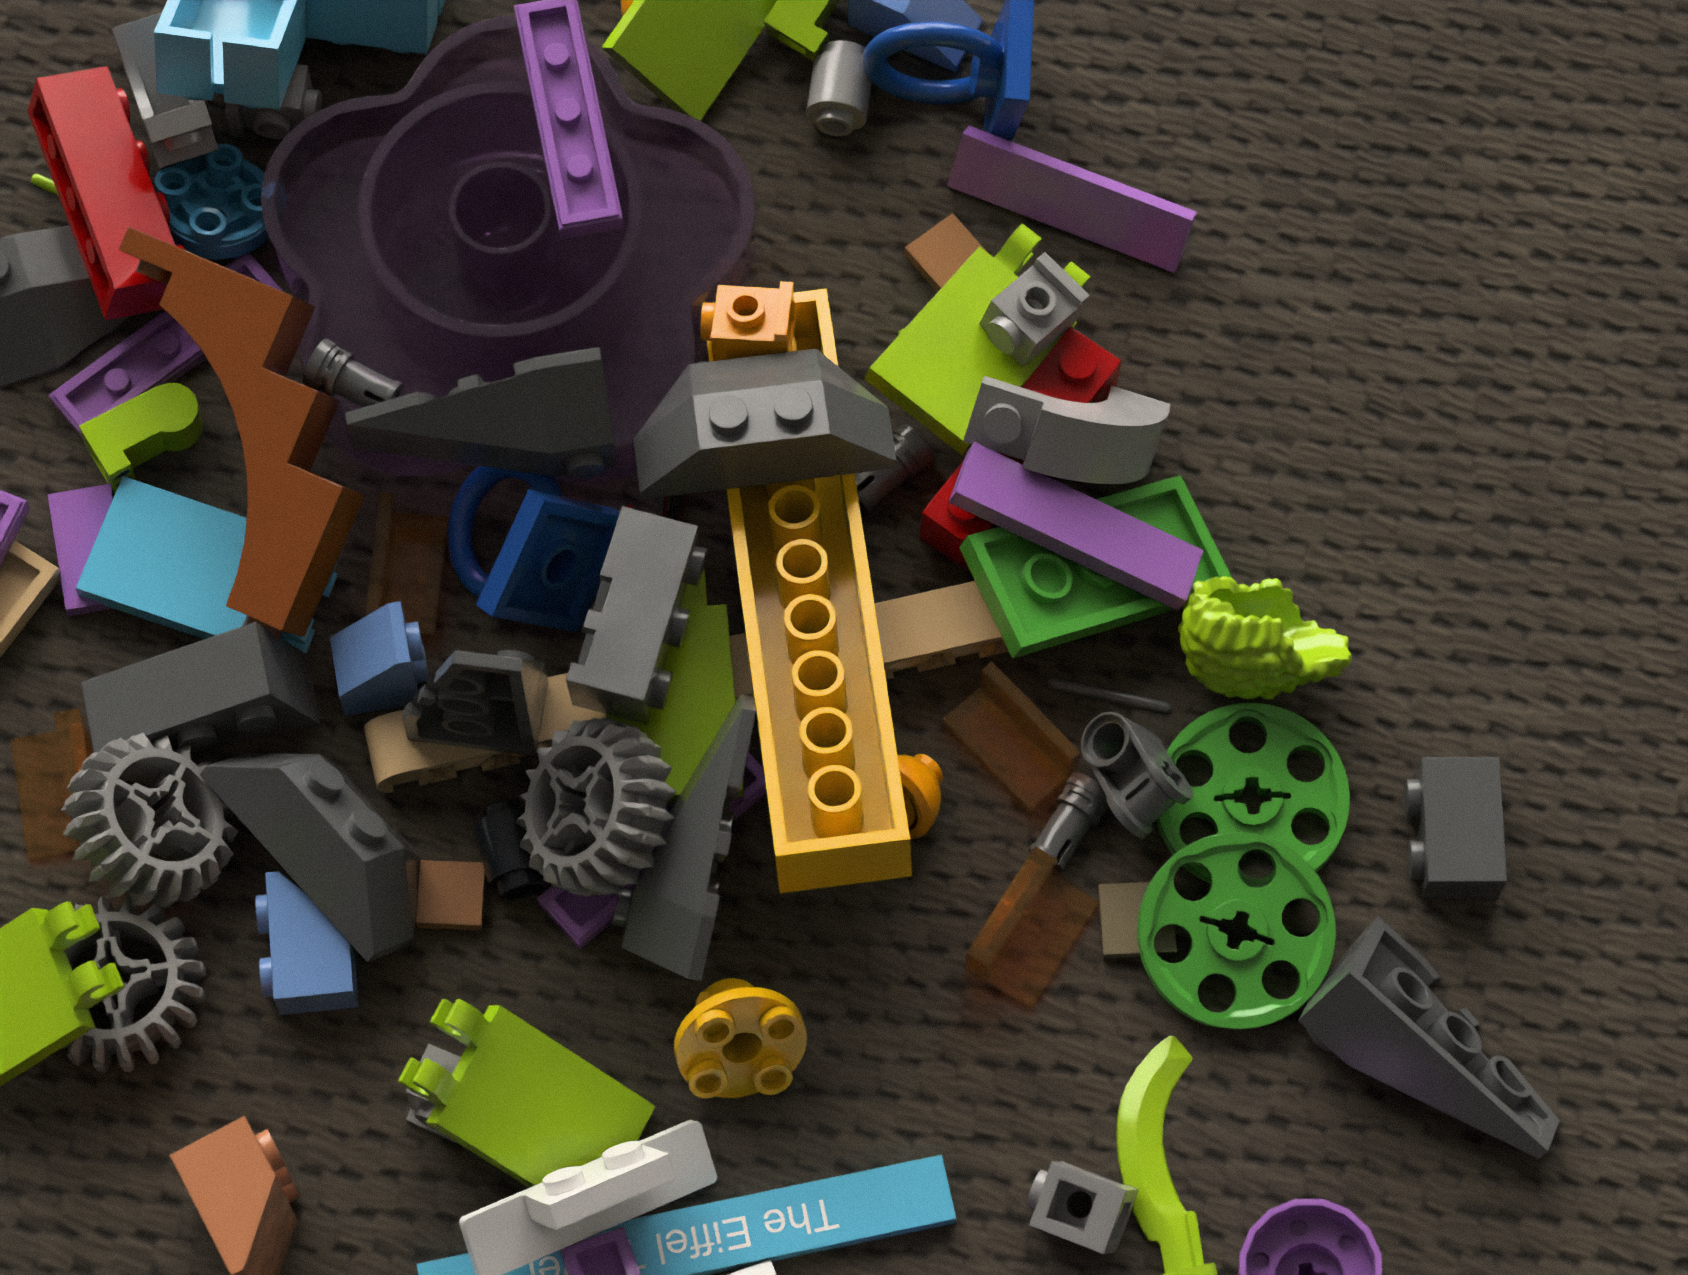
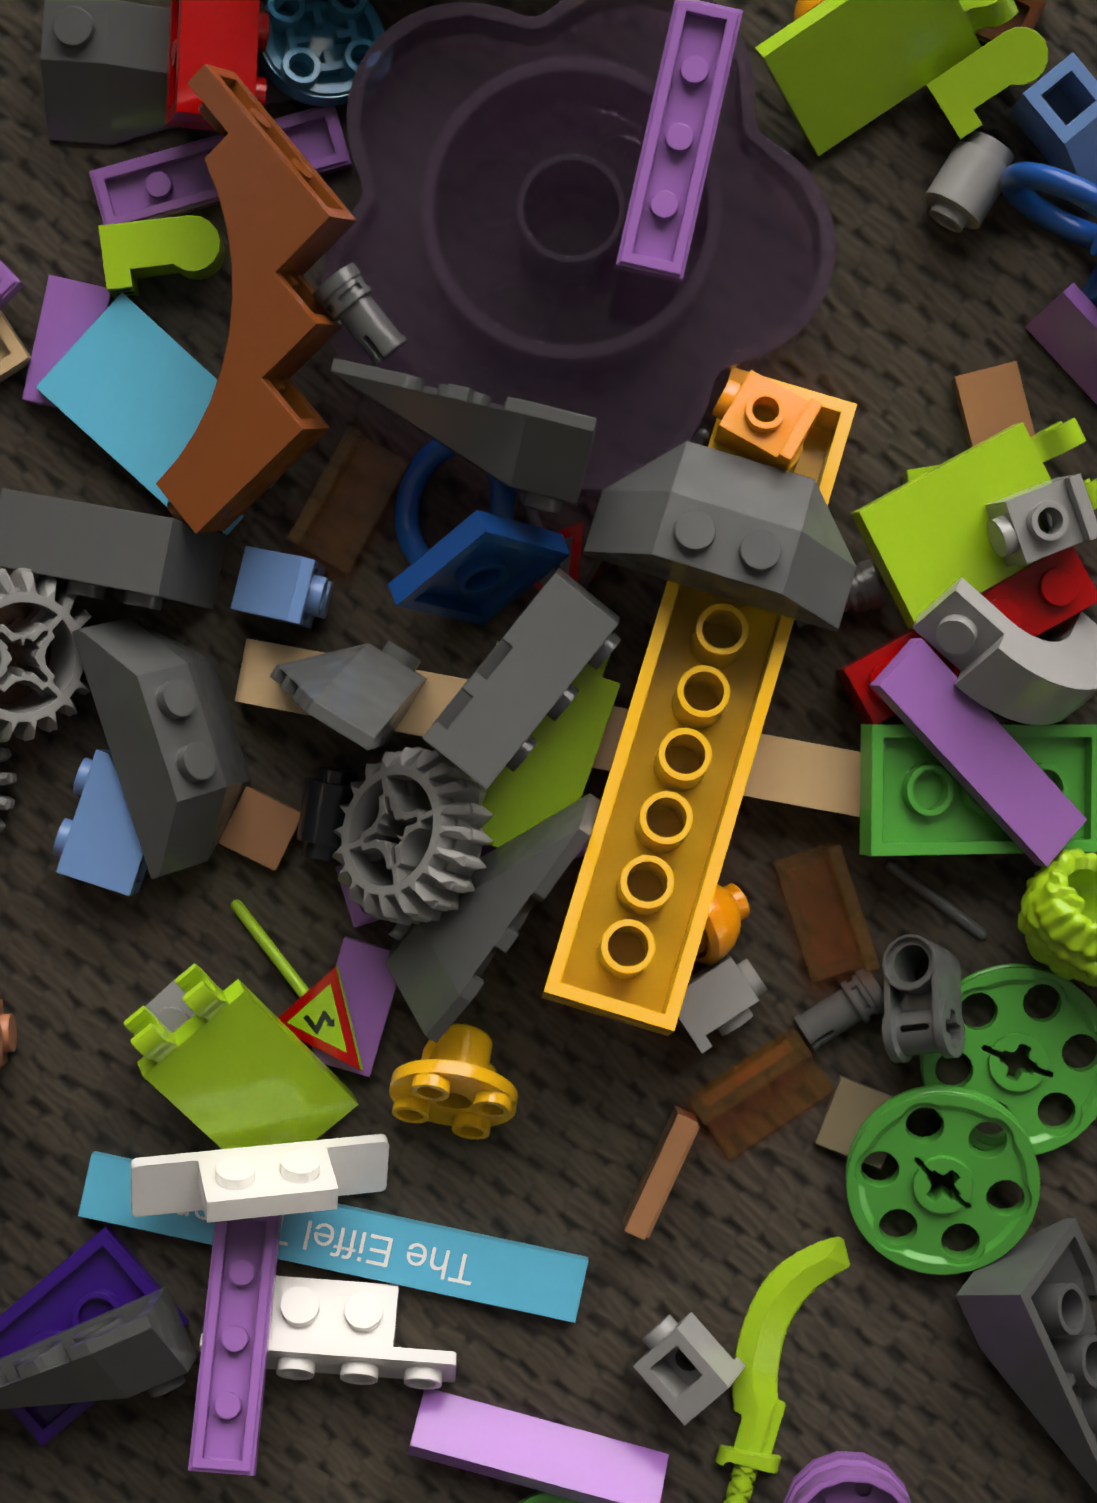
camera: 25 degrees right, 20 degrees up
none -> piece [231,899,363,1071]
none -> medium lavender tile [311,936,397,1077]
none -> medium nougat tile [622,1106,700,1240]
none -> light grey brick [678,954,767,1053]

